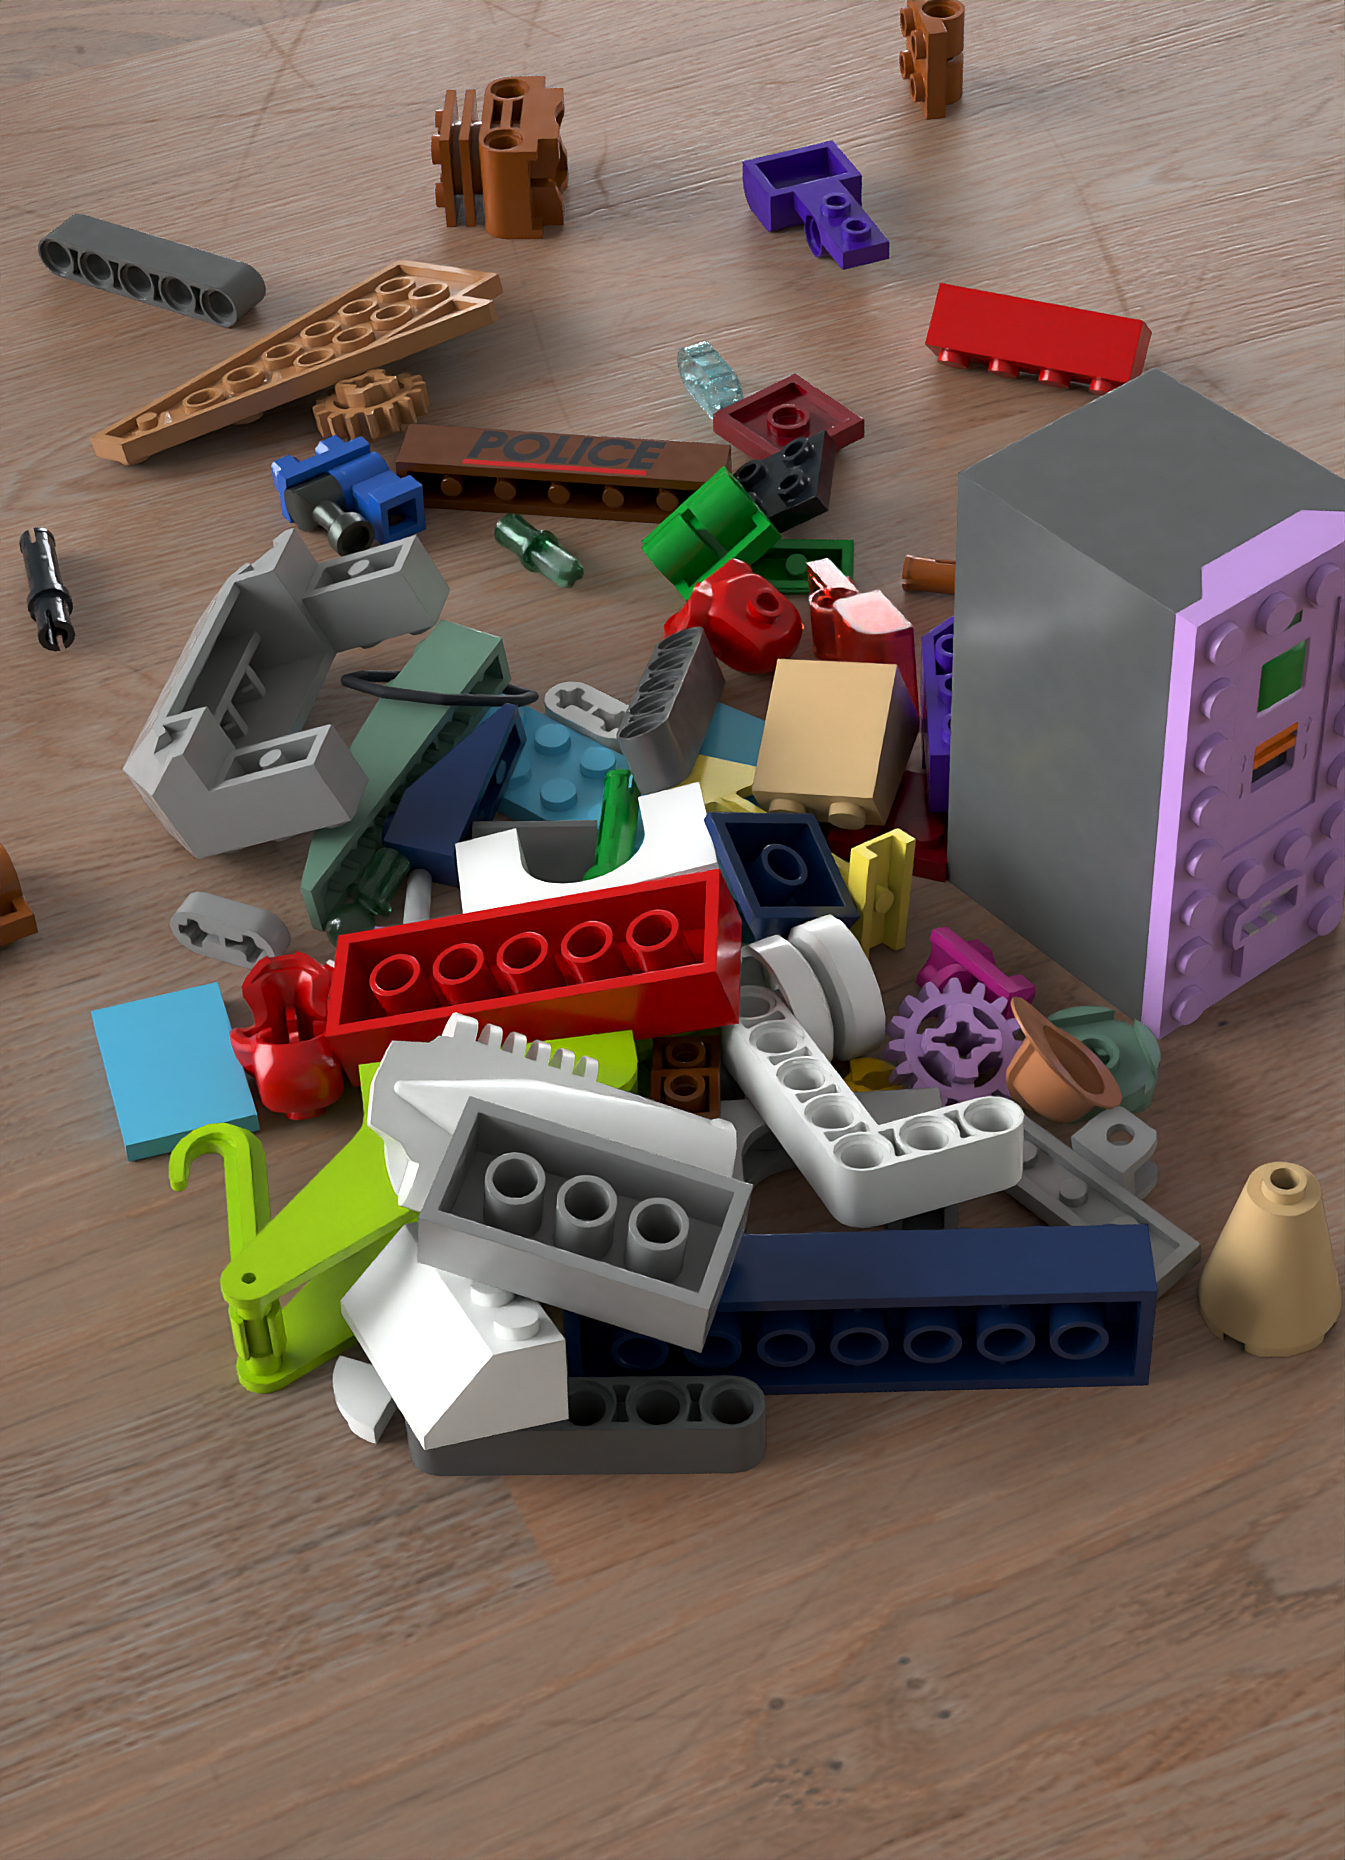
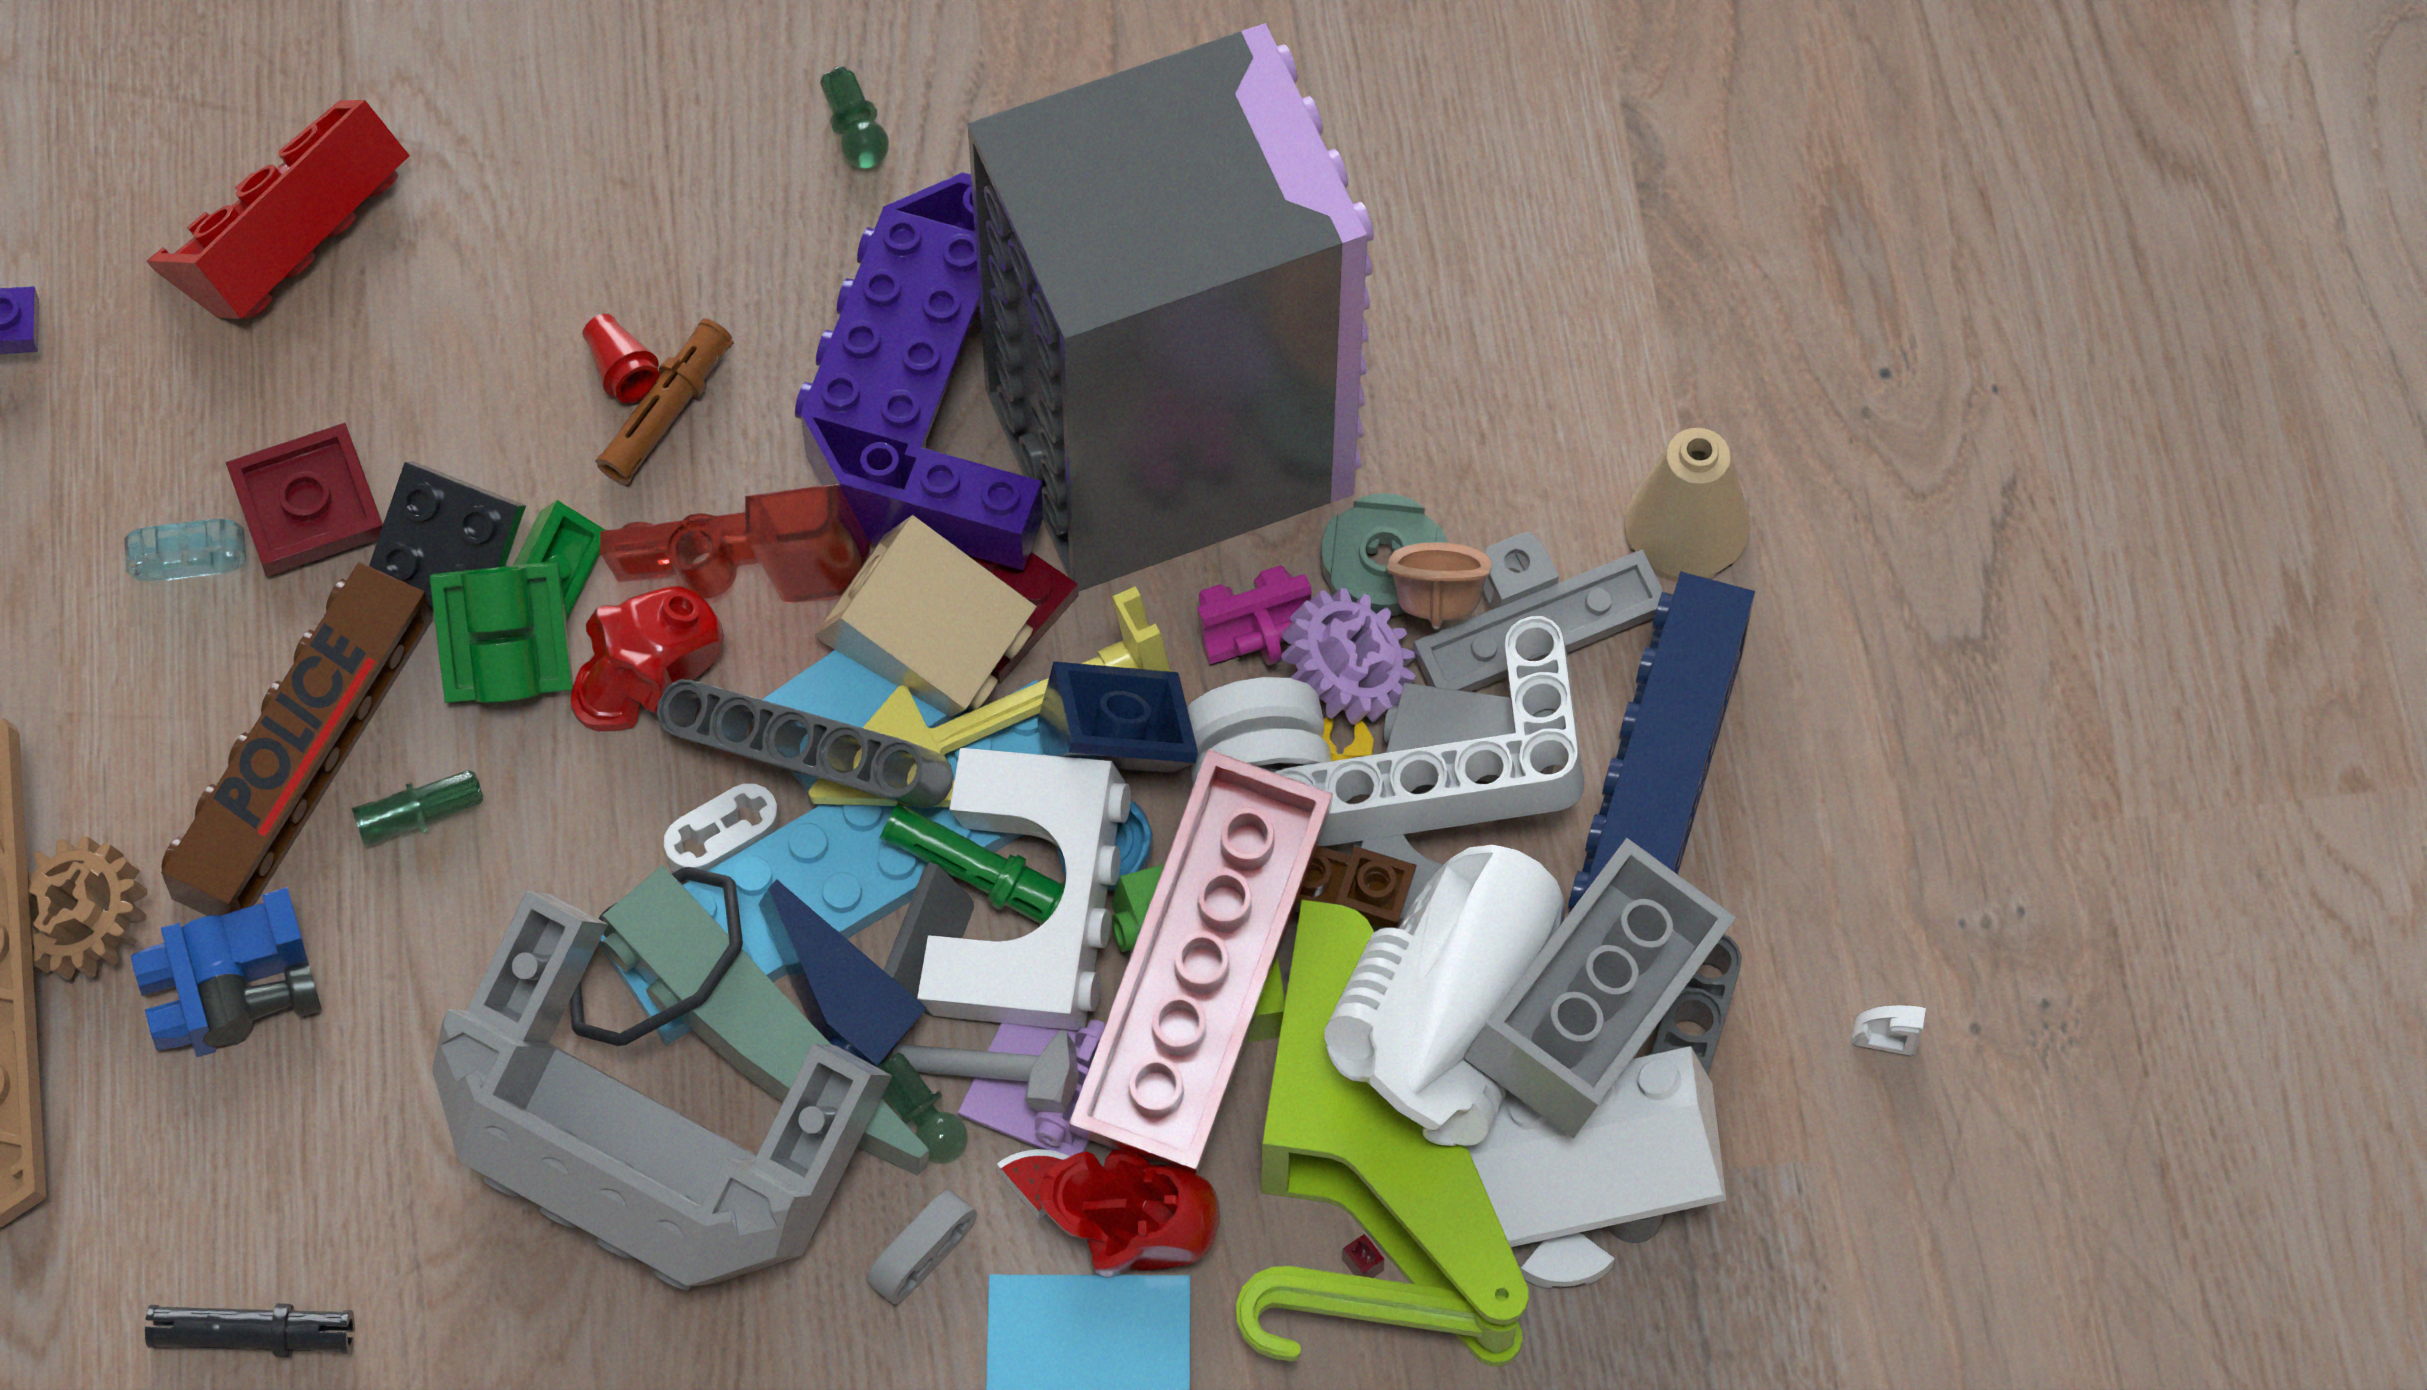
camera: 75 degrees left, 20 degrees up
none -> white tile [1850,1005,1926,1056]

